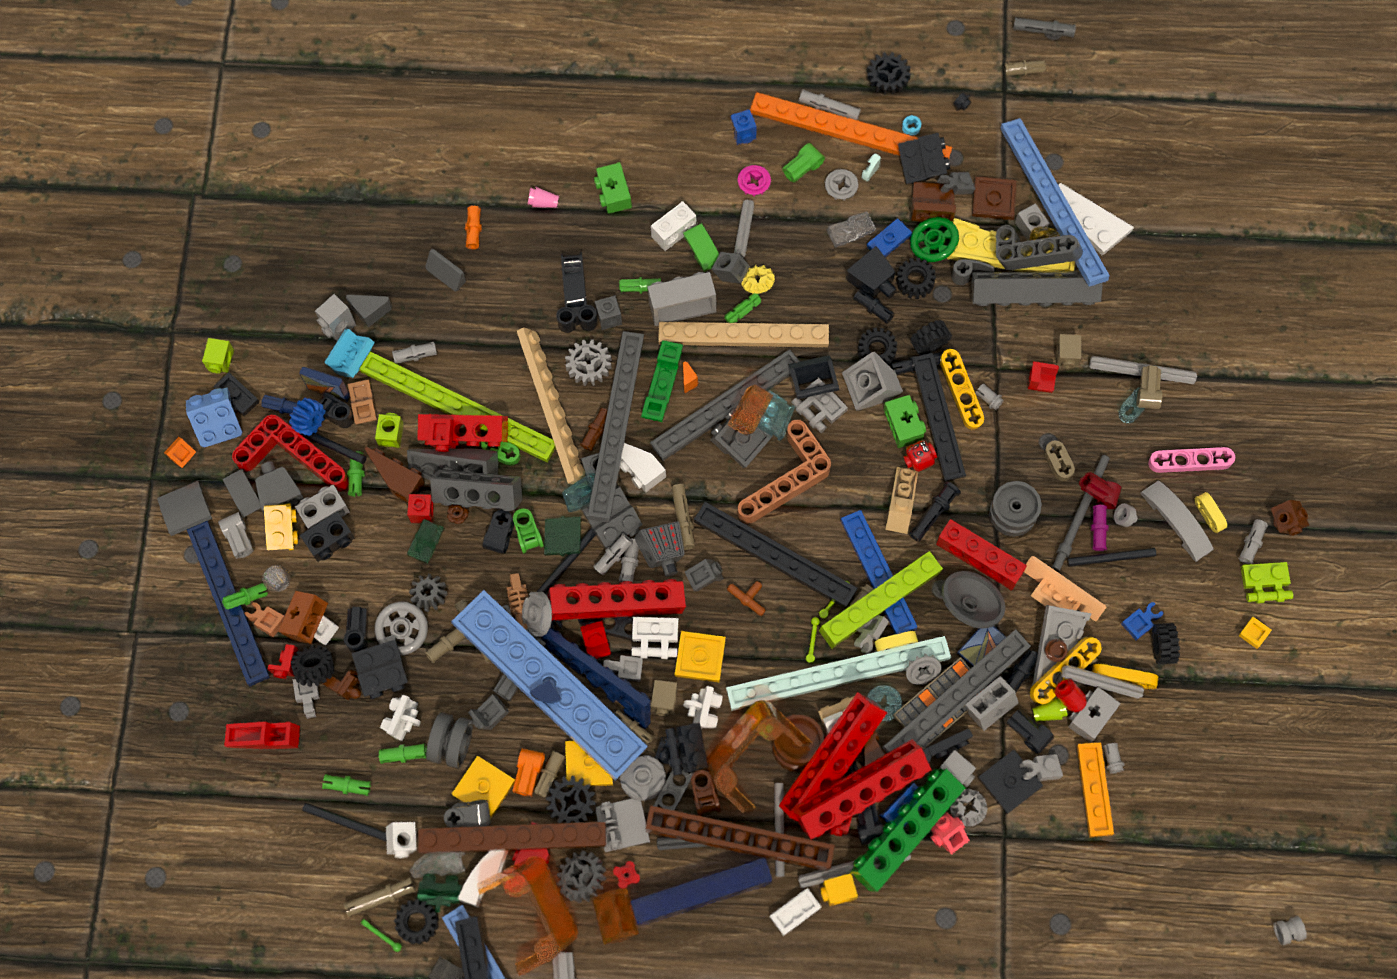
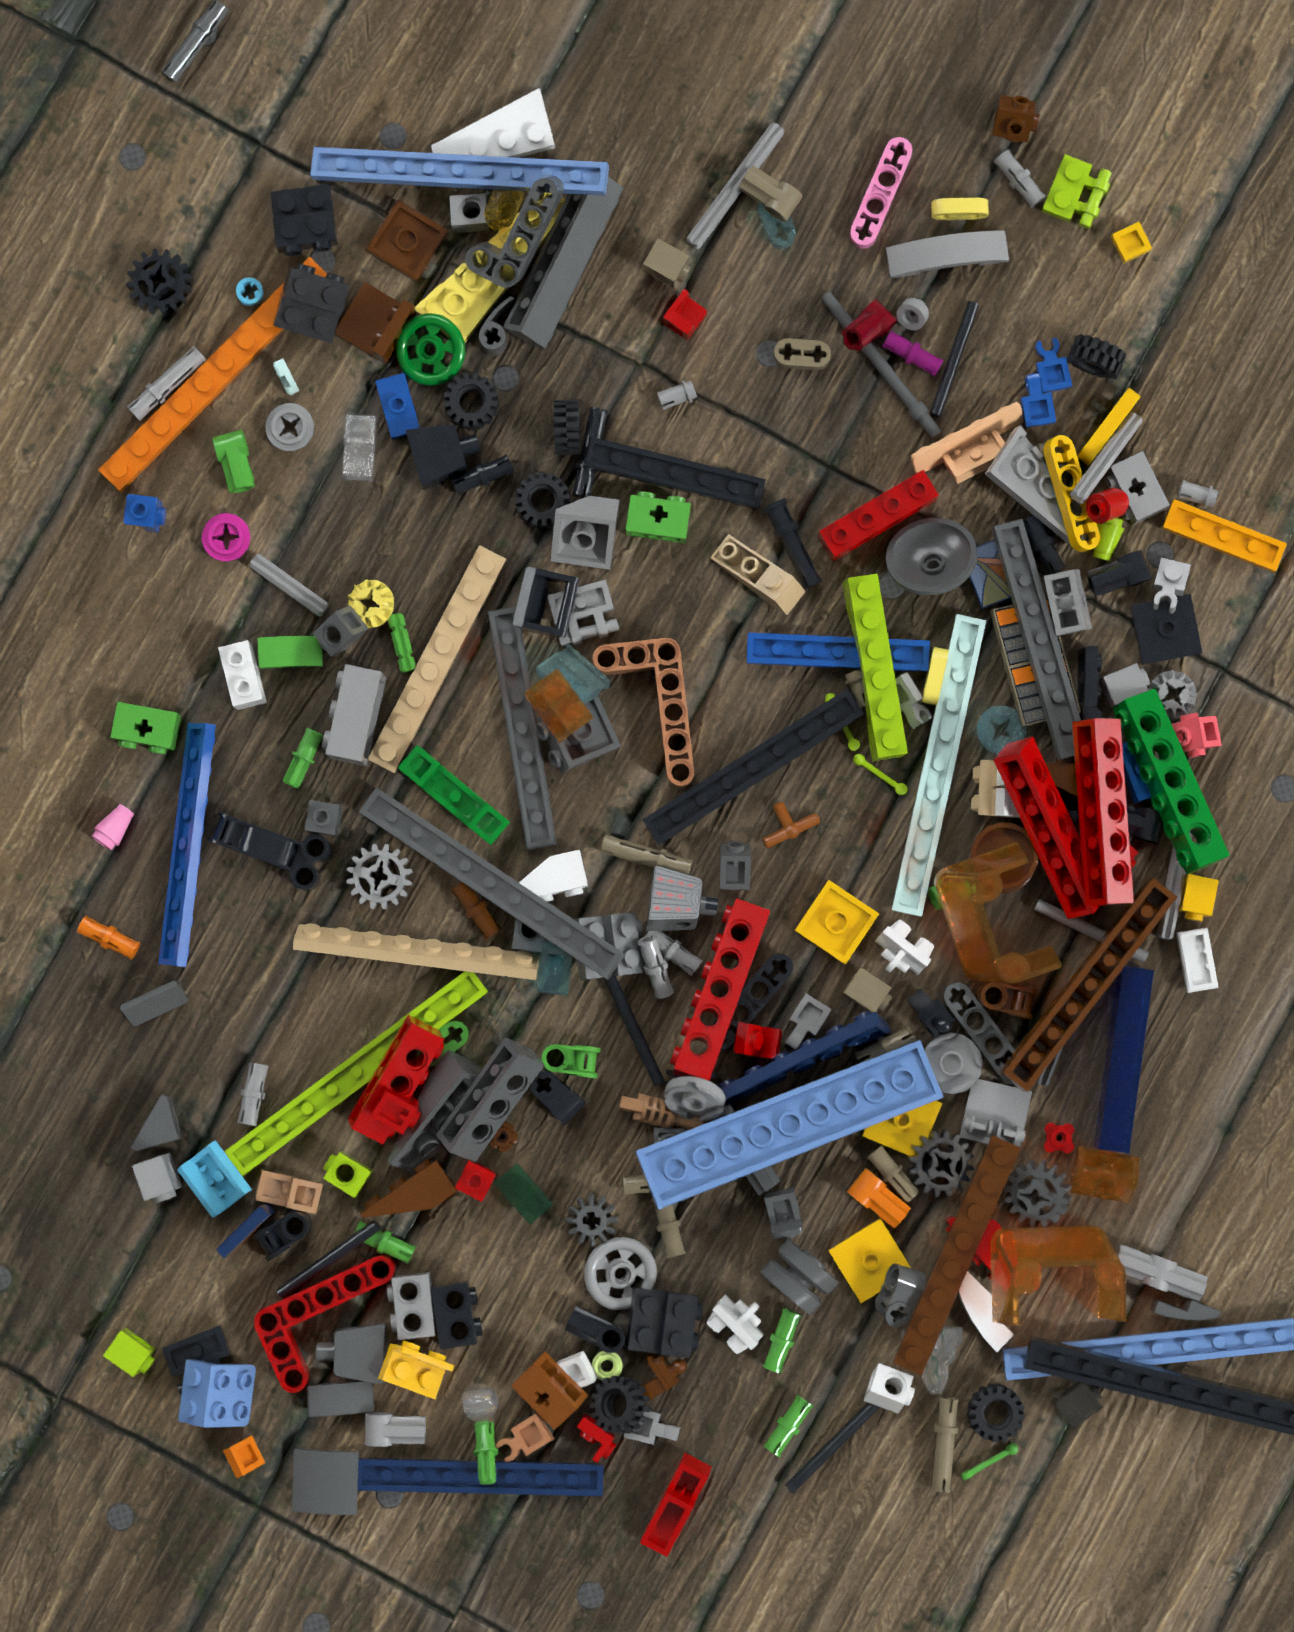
camera: 65 degrees left, 15 degrees up
dark blue axle [261,395,297,414] -> none
blue gear [289,398,325,436] -> none
clear green hips [417,874,462,912] -> none
dark blue tile [530,680,562,704] -> none
clear green piece [544,516,581,557] -> none
white plate [632,617,678,659] -> none
black plate [665,723,708,775] -> none
orange slope [683,361,698,393] -> none
red head [903,440,937,472] -> none
light grey gear [905,653,941,685] -> none
dark grey plate [937,172,975,194] -> none
yellow beam [940,349,984,430] -> none
black plate [953,92,972,111] -> none
dark grey wheel [989,481,1042,537] -> none
dark tan axle [1004,60,1046,76] -> none
reddish brown plate [1045,639,1067,662] -> none
none -> blue plate [158,723,216,967]
none -> black plate [270,184,338,256]
none -> yellowish green plate [592,1351,623,1381]
none -> blue plate [1020,373,1056,429]

